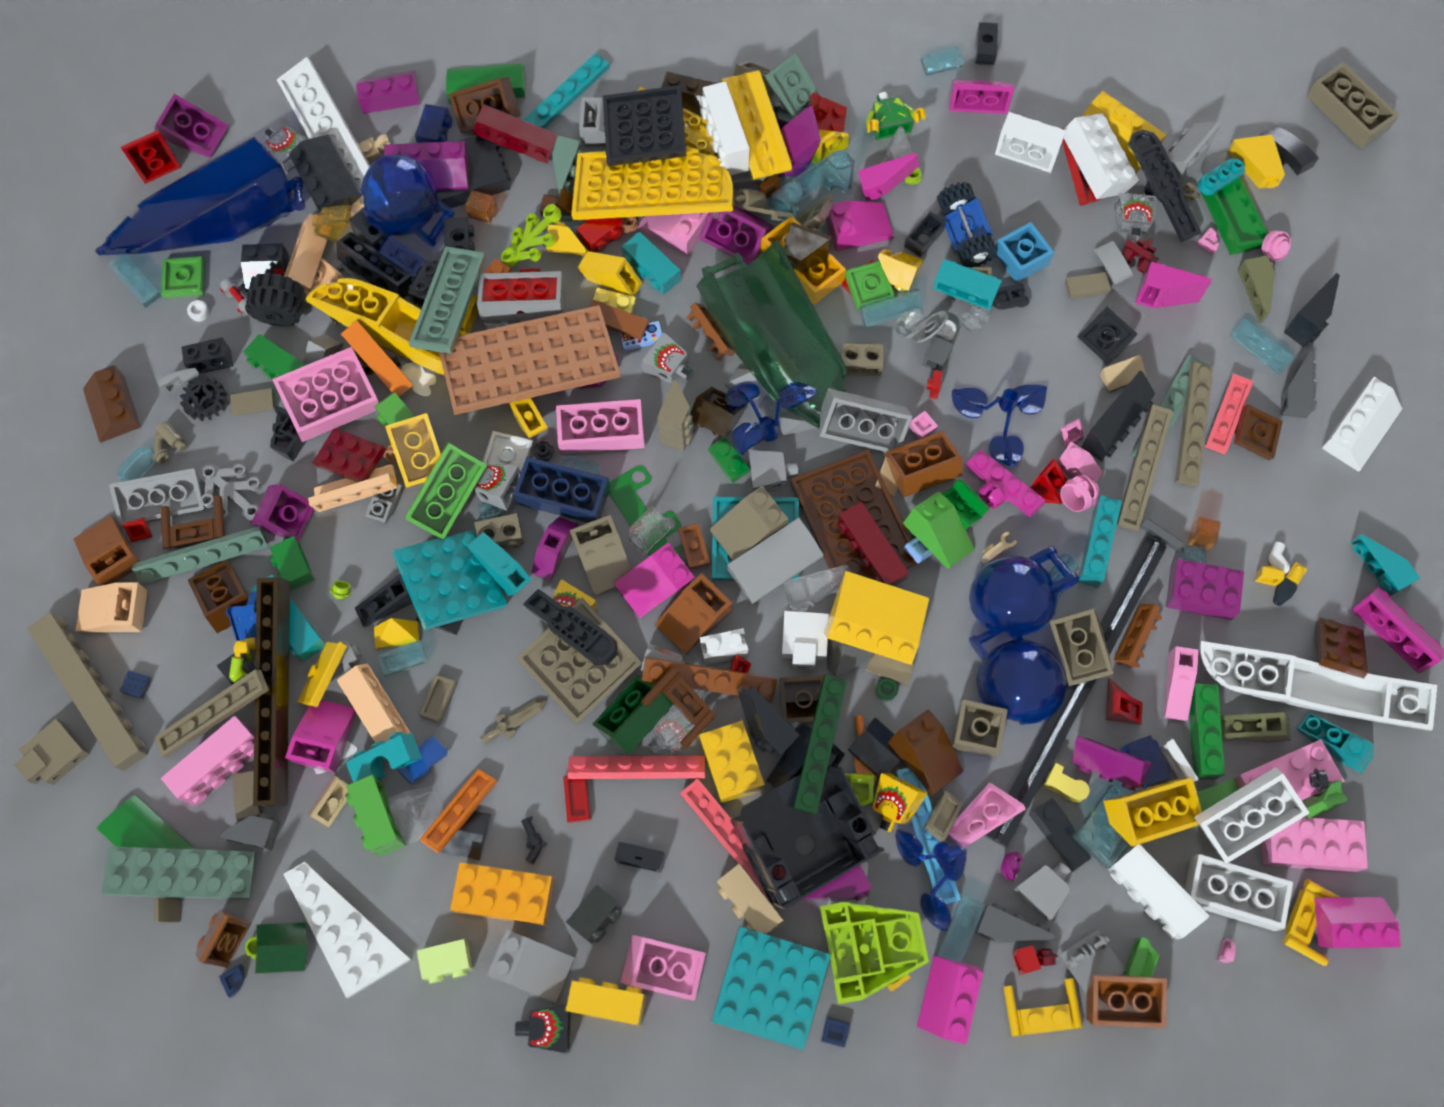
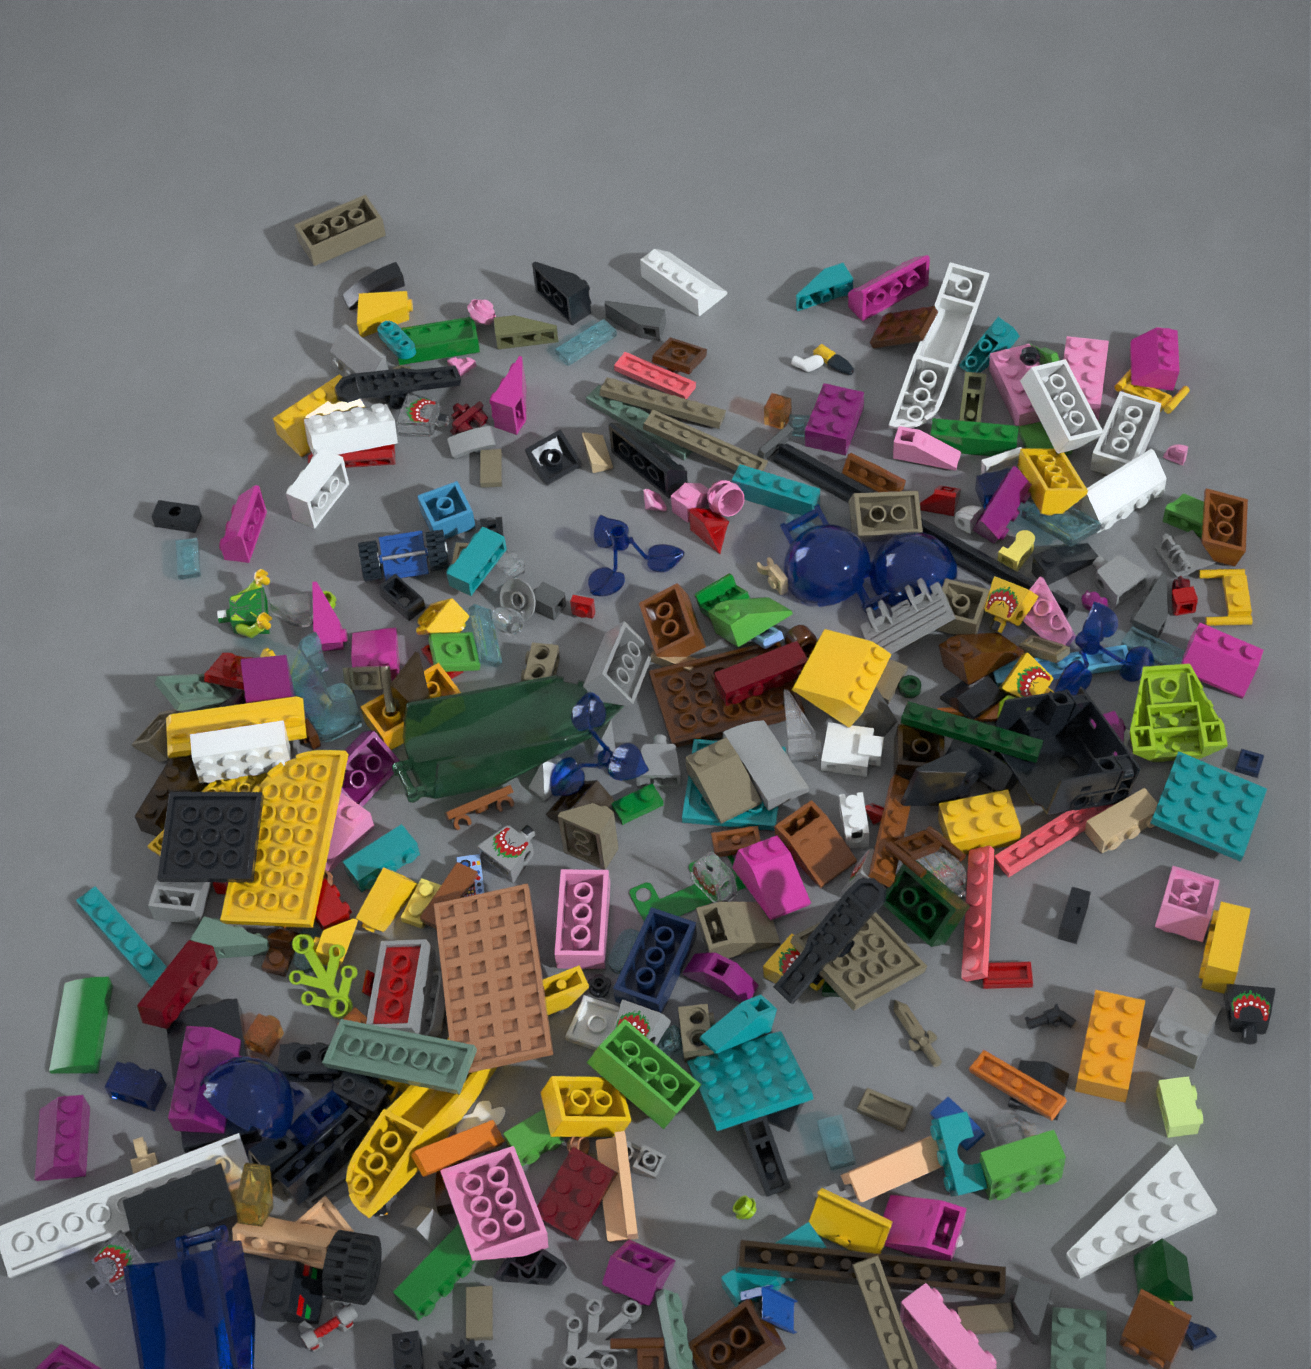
camera: 80 degrees left, 15 degrees down
torso [216,637,256,701] -> none
green piece [269,536,315,591] -> none
tan slope [308,775,349,828] -> none
yellow slope [374,618,420,649] -> none
reddish brown slope [449,77,521,133] -> none
pearl dark grey brick [566,884,622,944] -> none
dark tan door [735,189,793,221] -> none
bright pink plate [909,411,938,439] -> none
dark pink plate [966,449,1045,517] -> none
yellow plate [1255,566,1285,586] -> none
none -> reddish brown head [784,625,818,657]
none -> light grey hinge [860,578,956,654]
none -> white piece [954,505,985,533]
none -> yellow torso [984,576,1039,634]

